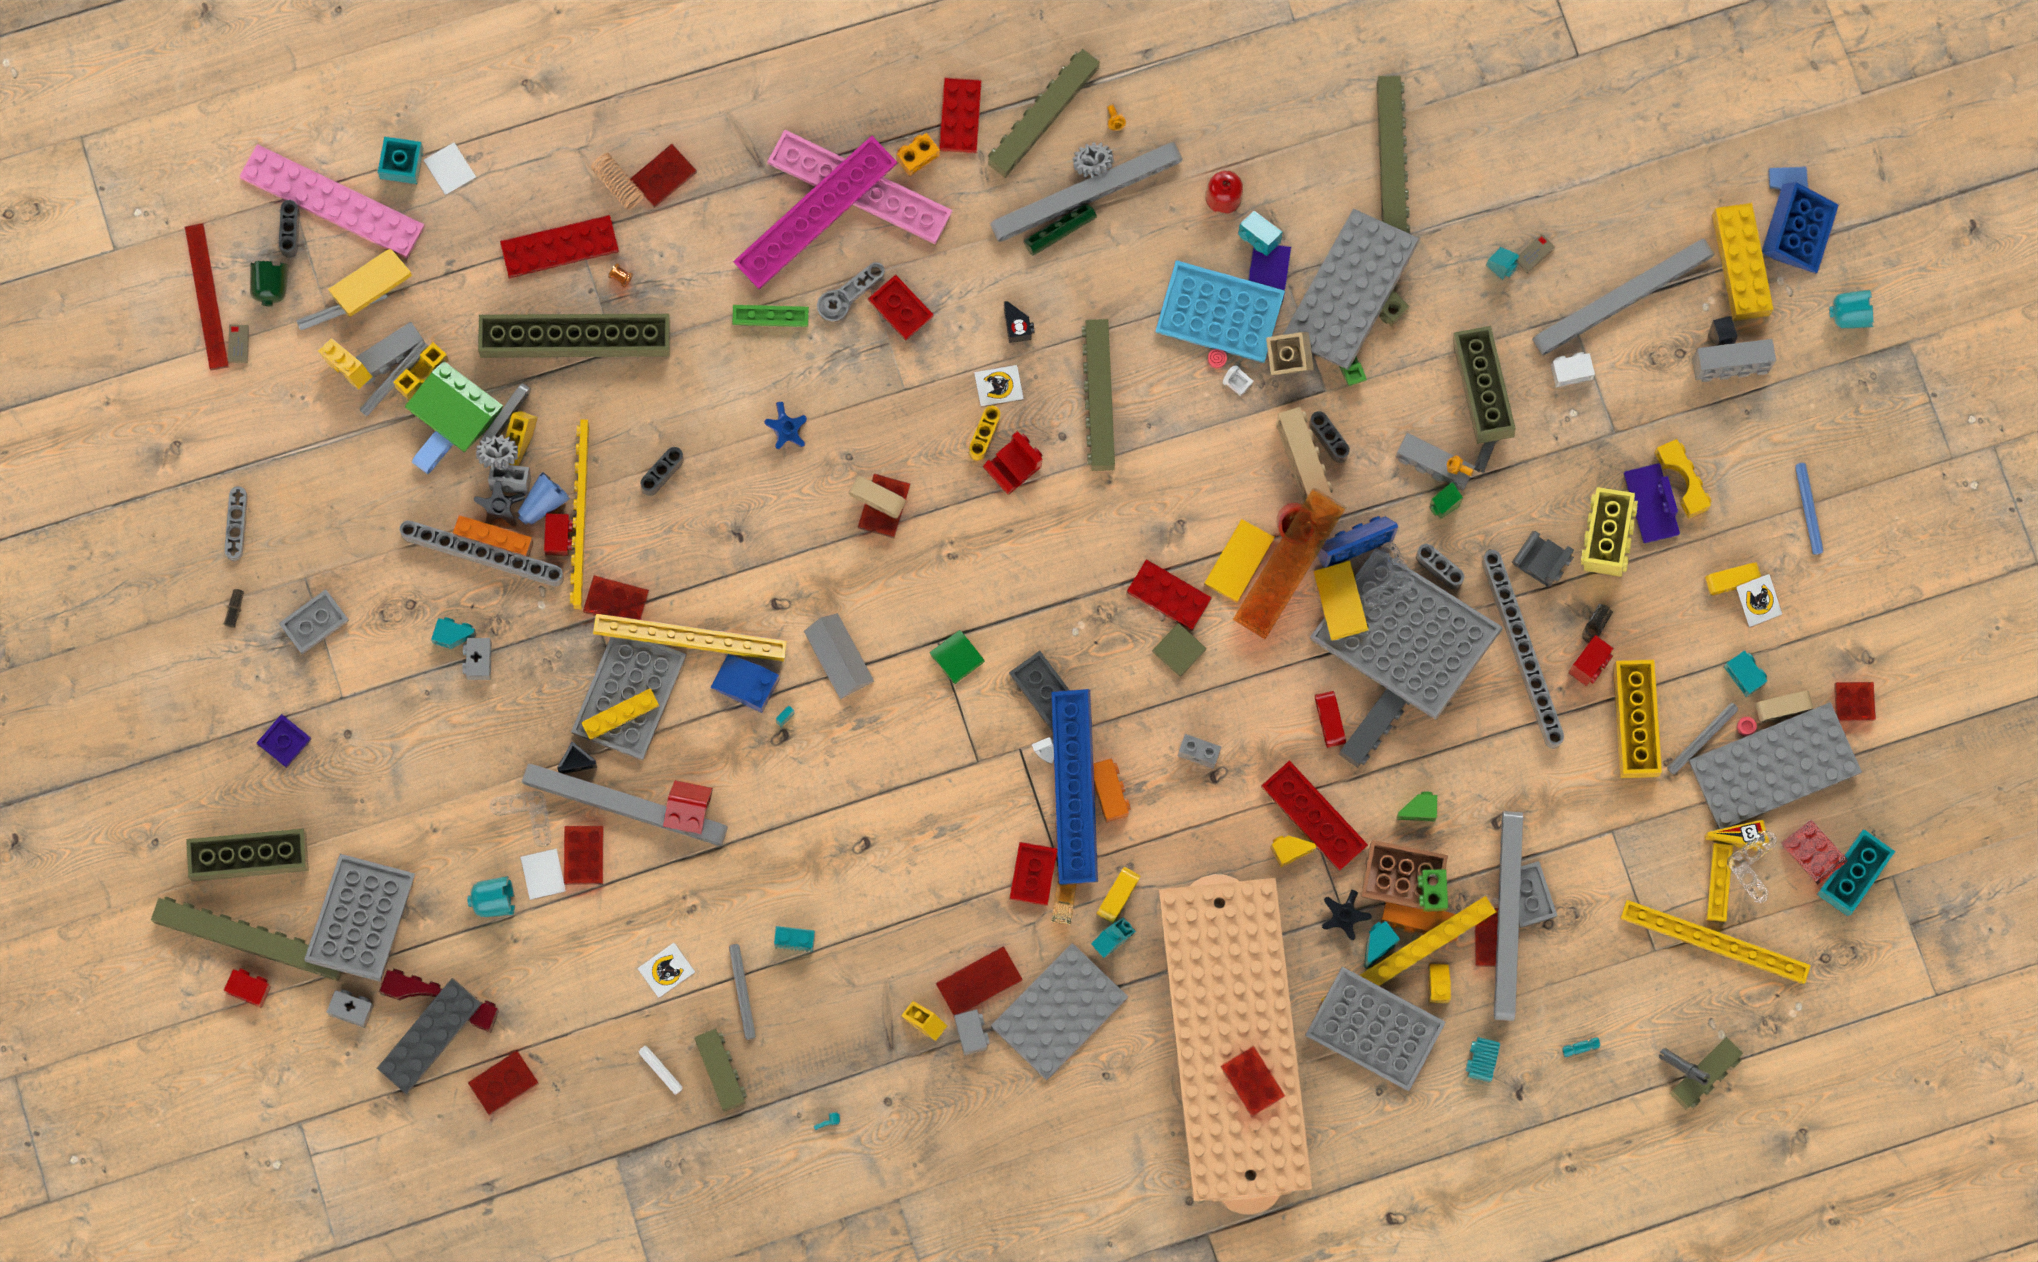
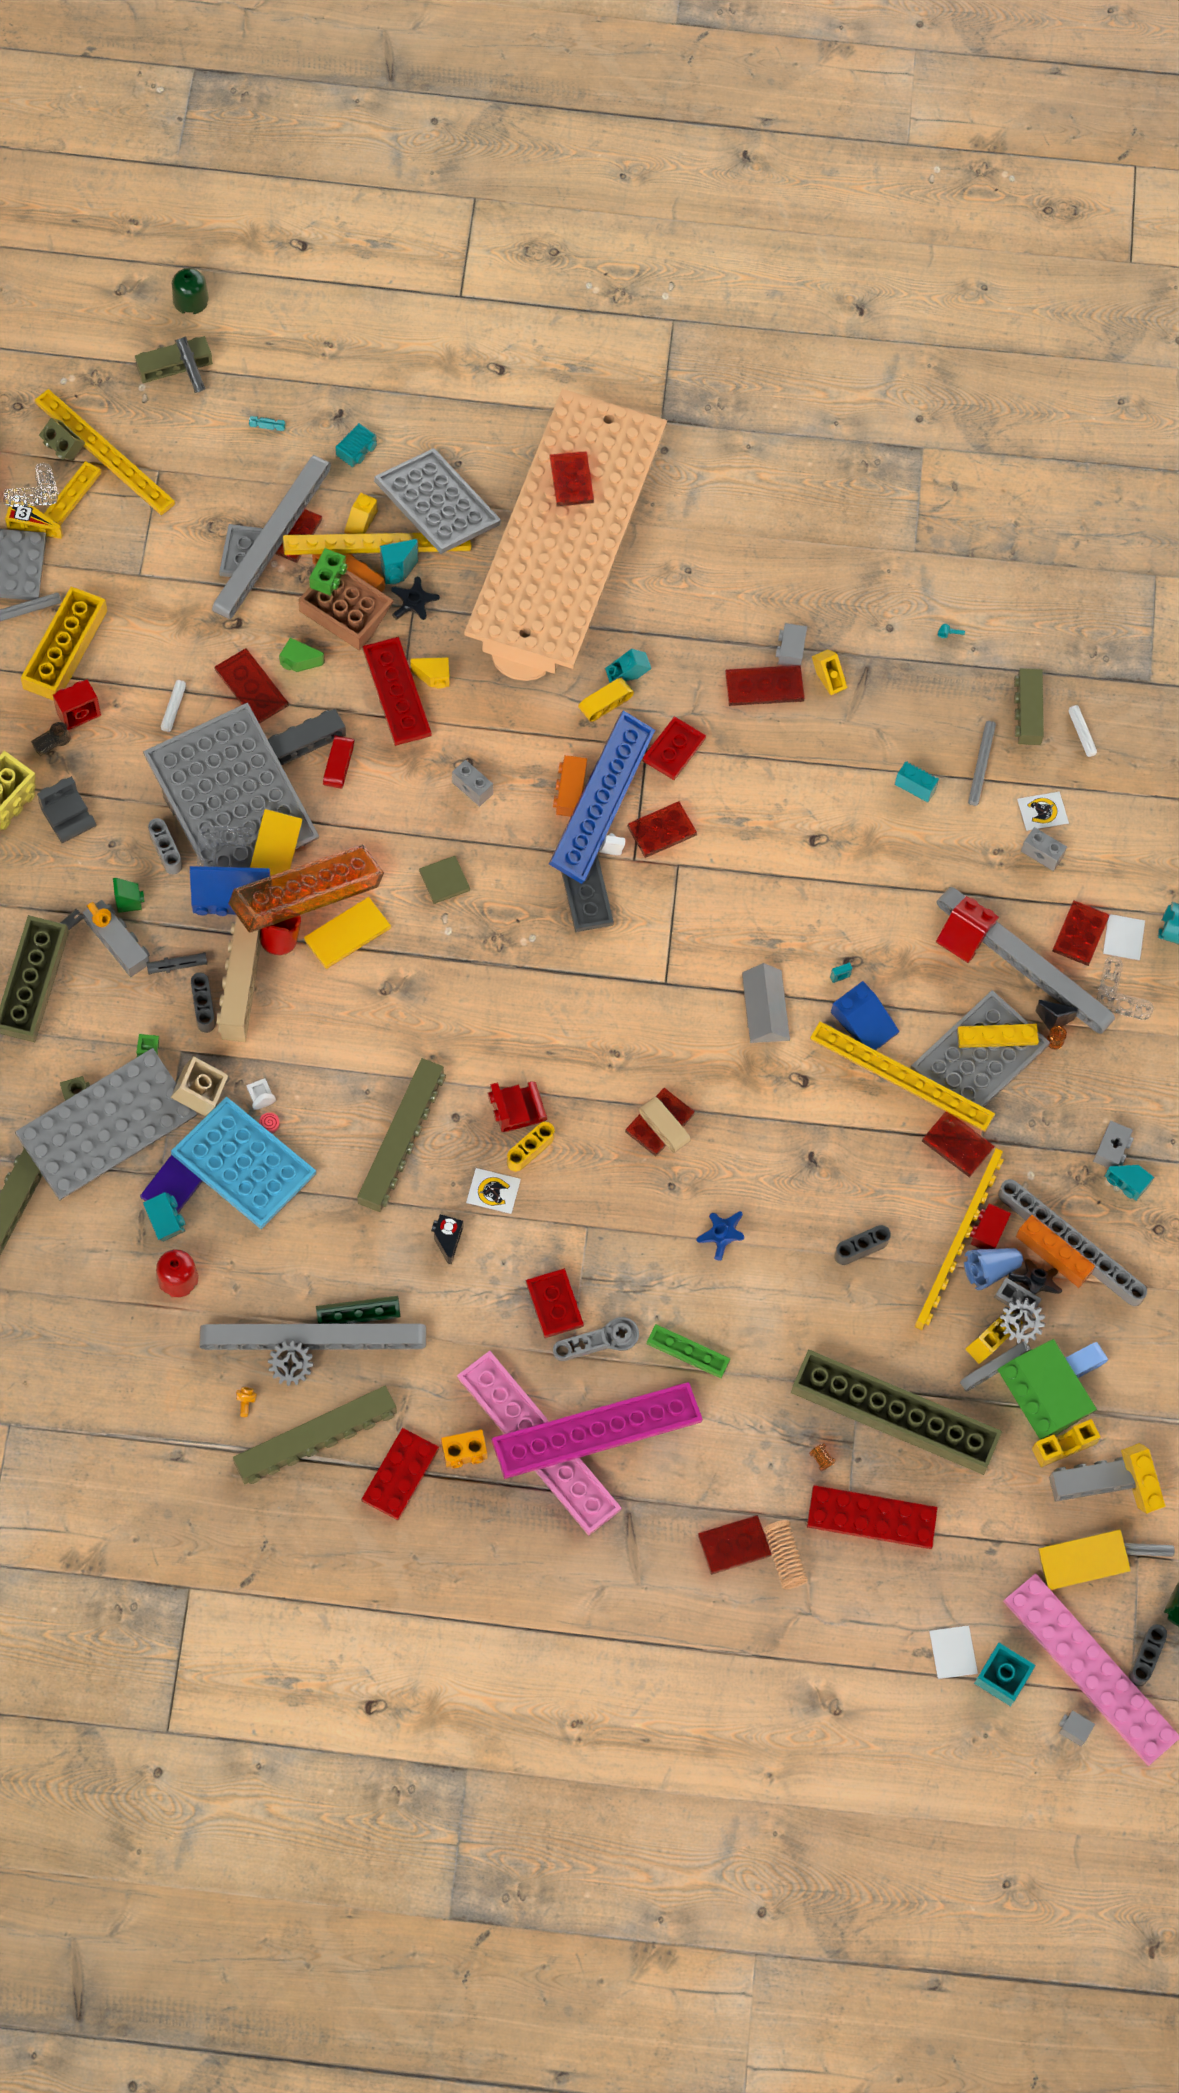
camera: 155 degrees left, 10 degrees down
light grey axle [360,341,428,416] -> none
green slope [929,630,985,684] -> none
light grey plate [991,943,1128,1081] -> none
clear yellow slope [1051,881,1077,924] -> none
red plate [1126,559,1212,631] -> none
light grey beam [1482,550,1564,749] -> none
none -> olive brick [39,418,85,461]
none -> dark grey pin [146,952,207,975]
none -> white axle [161,680,186,732]
none -> dark green cylinder [172,268,209,314]
none -> clear red tile [214,648,289,724]
none -> clear red plate [627,801,697,858]
none -> light grey brick [1021,827,1067,871]
none -> clear orange bush [1047,1026,1067,1050]
none -> light grey brick [1059,1710,1095,1747]

